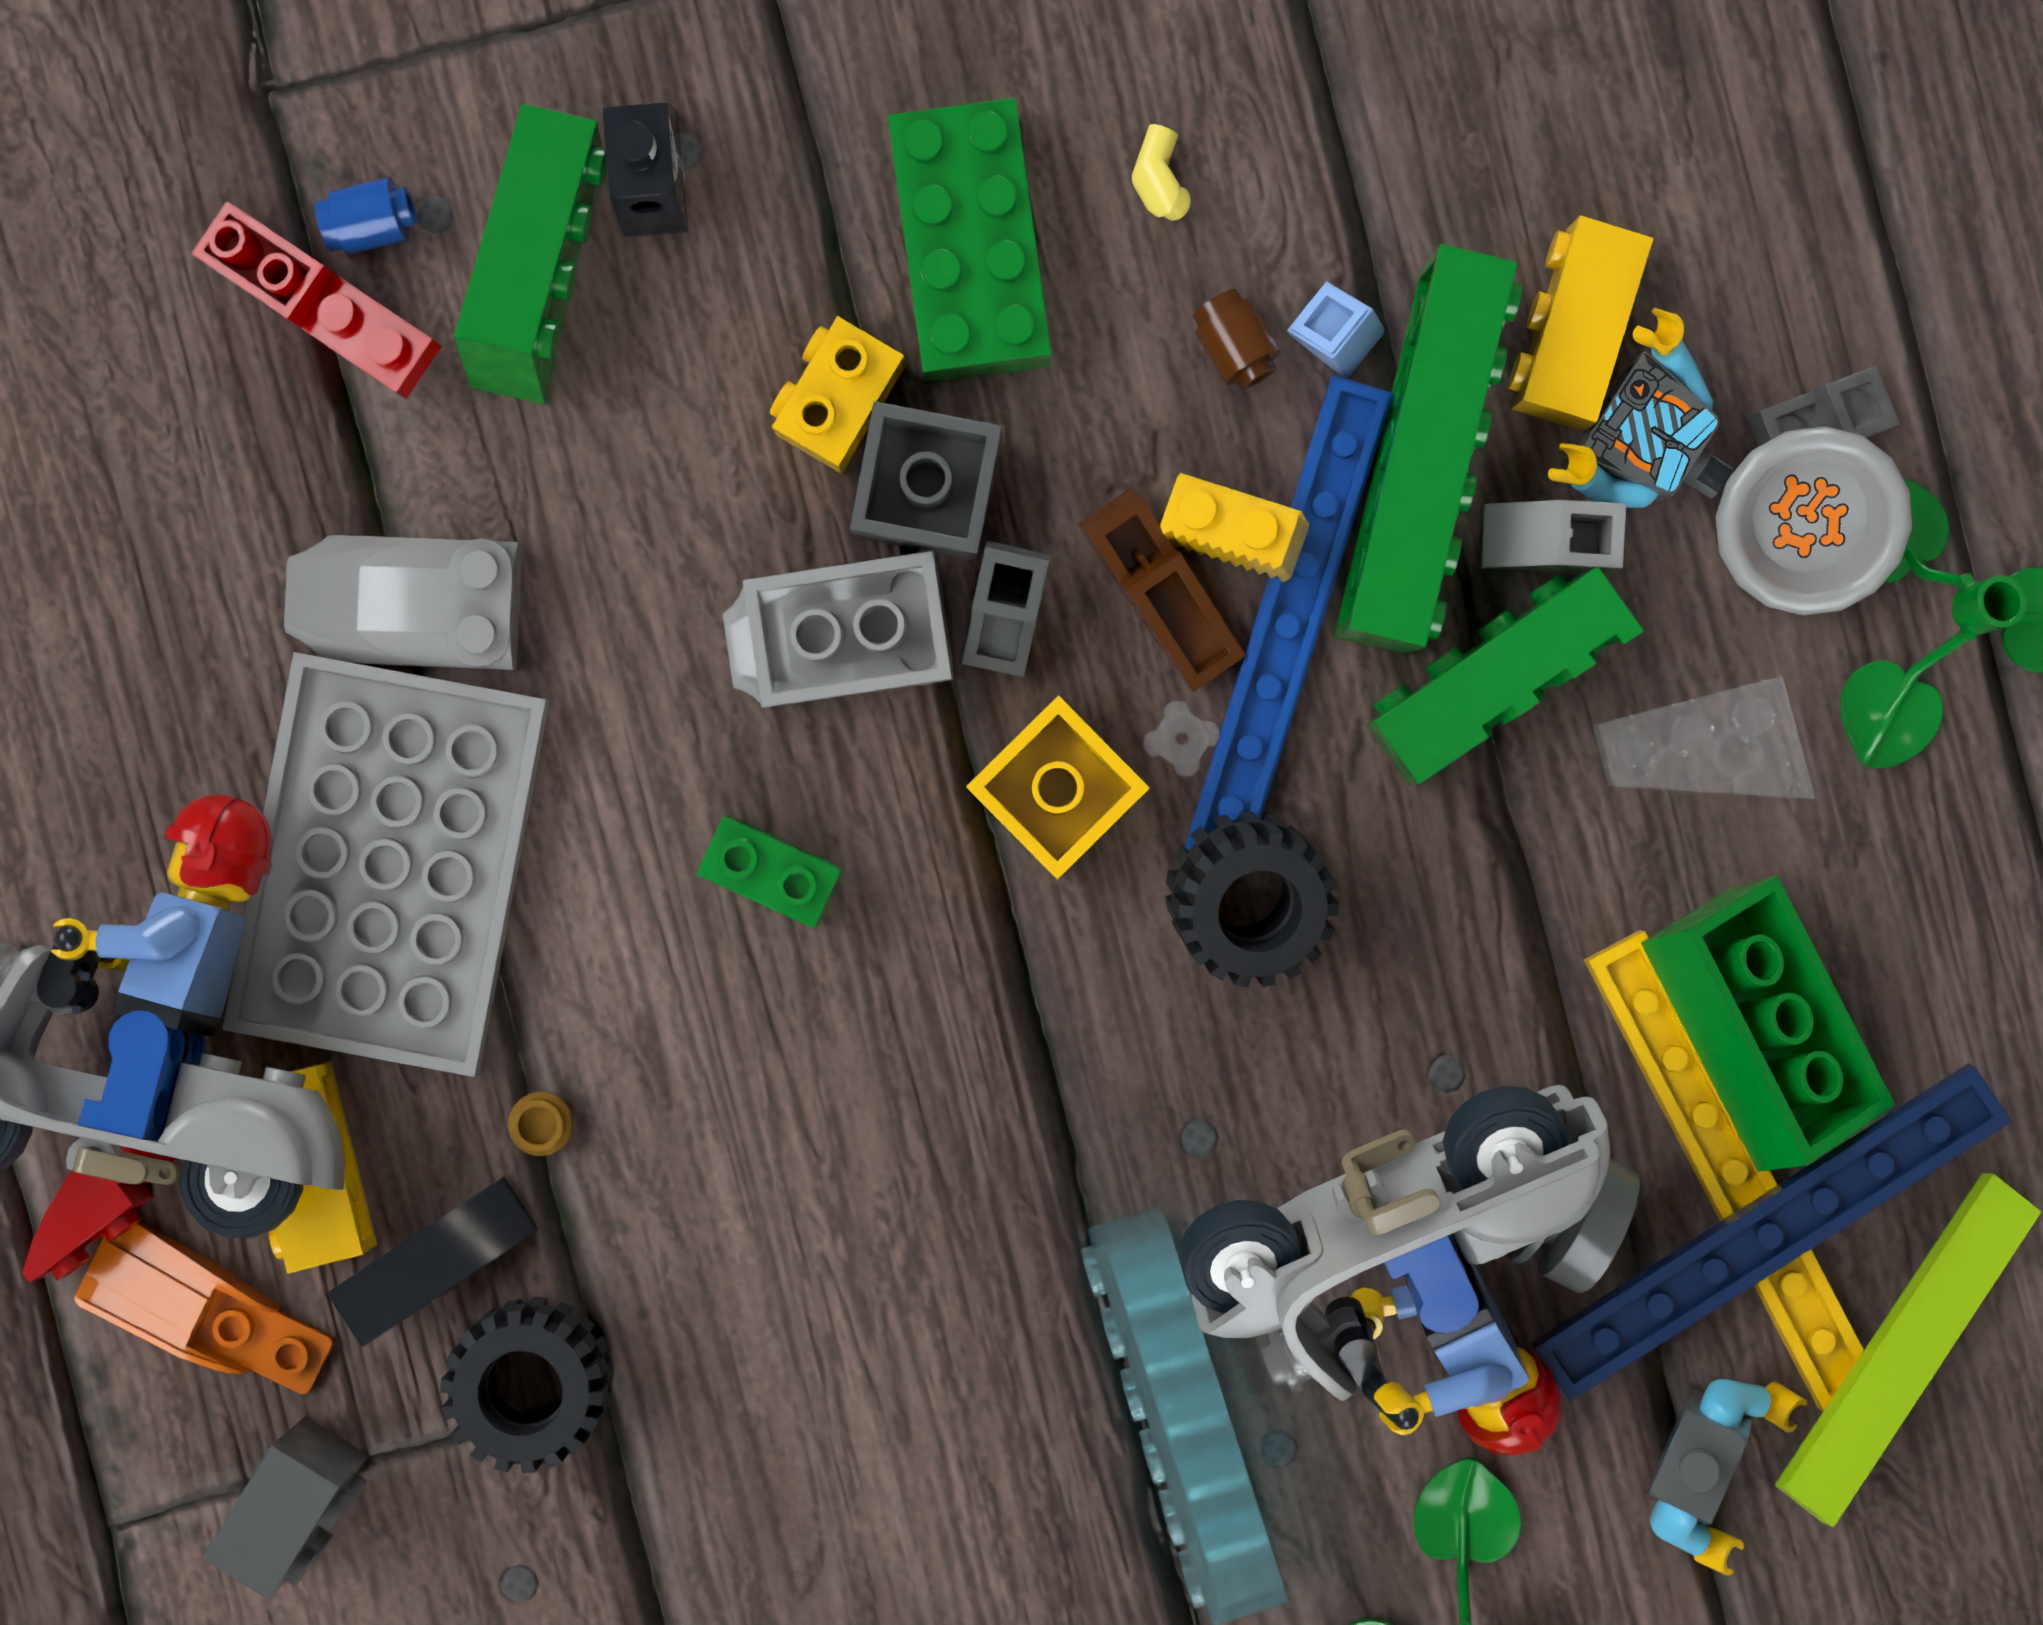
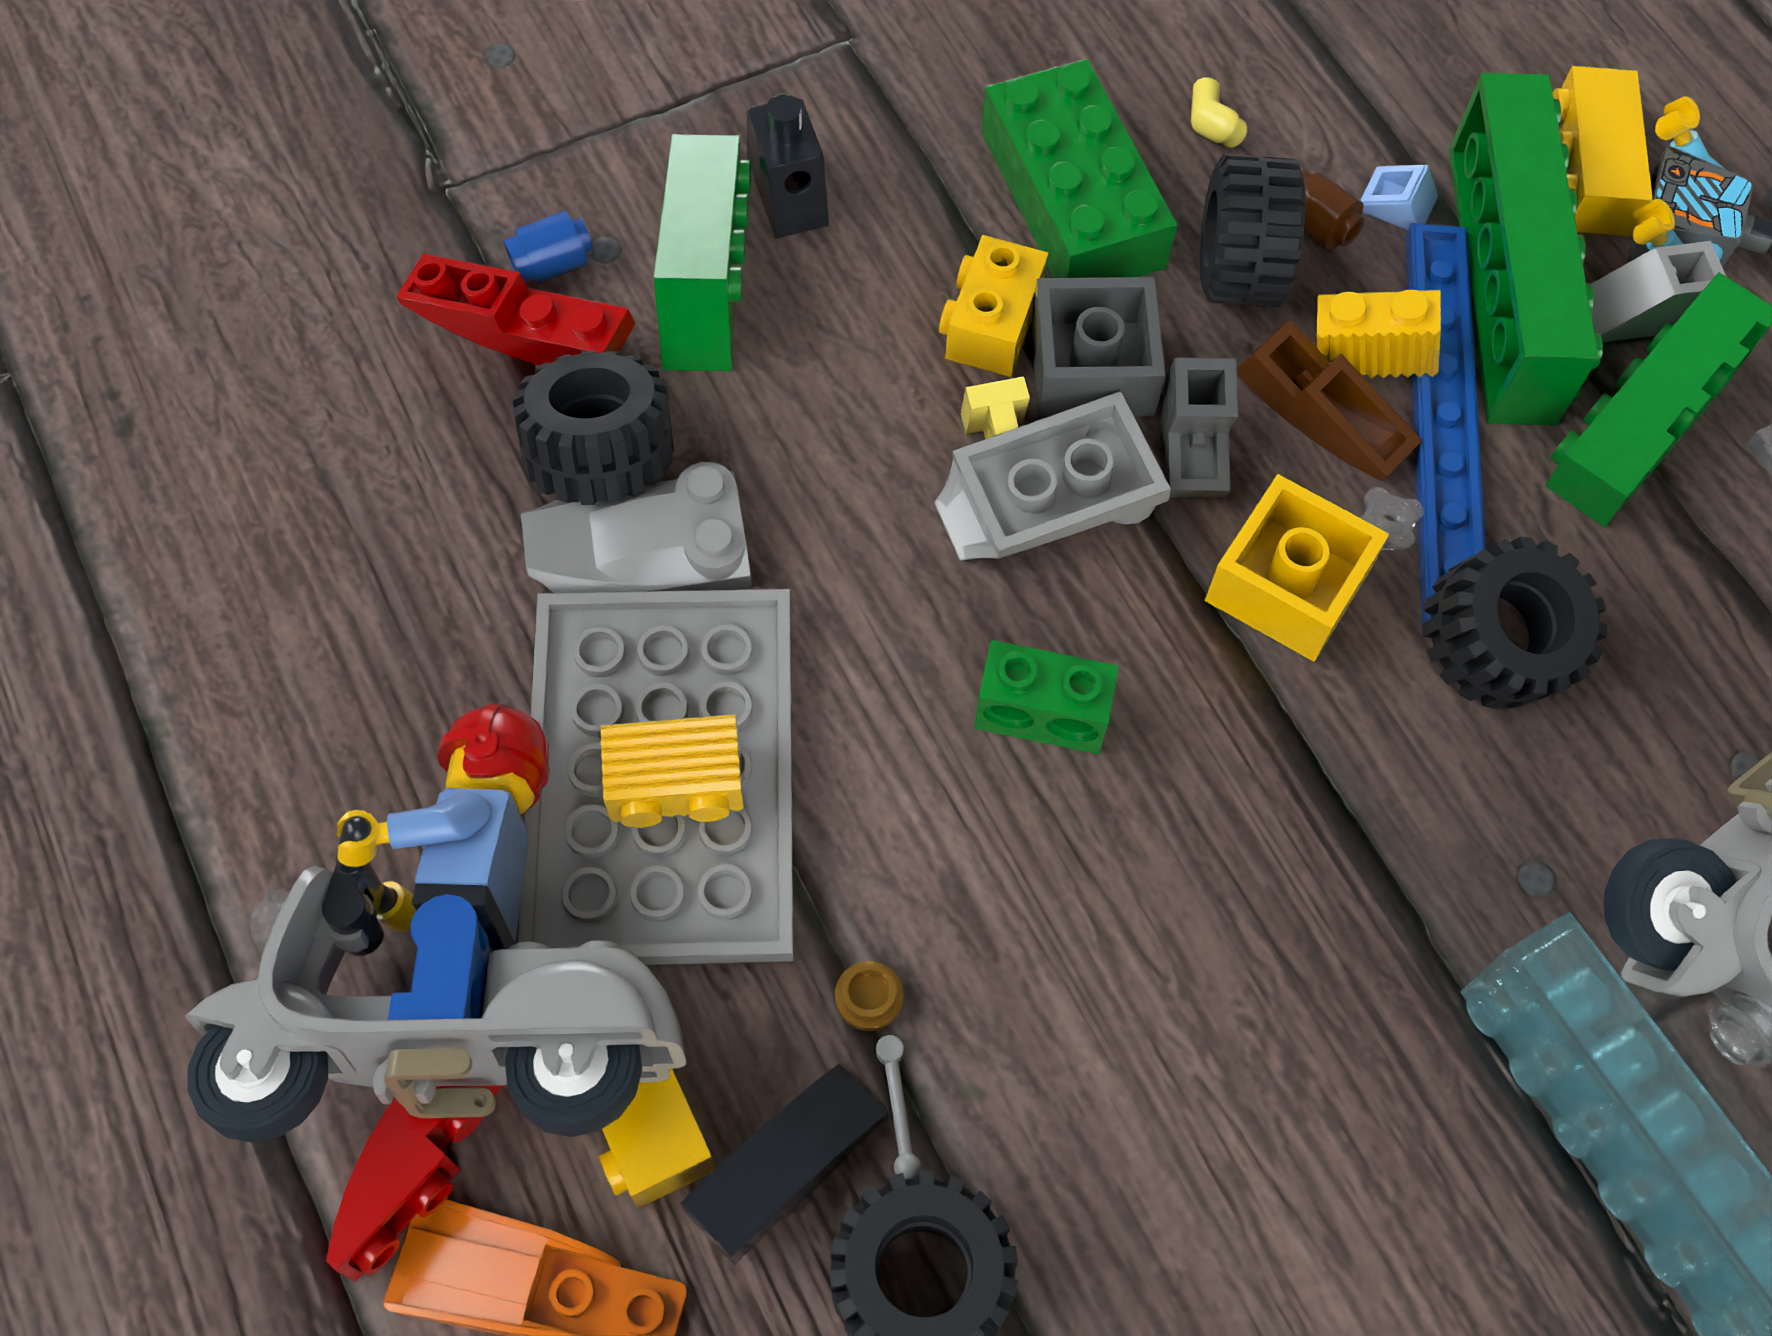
camera: 20 degrees left, 25 degrees down
none -> black tyre [512,350,674,505]
none -> yellow brick [600,714,744,828]
none -> light grey hinge [876,1035,922,1180]
none -> light yellow tile [961,376,1030,439]
none -> black tyre [1200,154,1306,307]

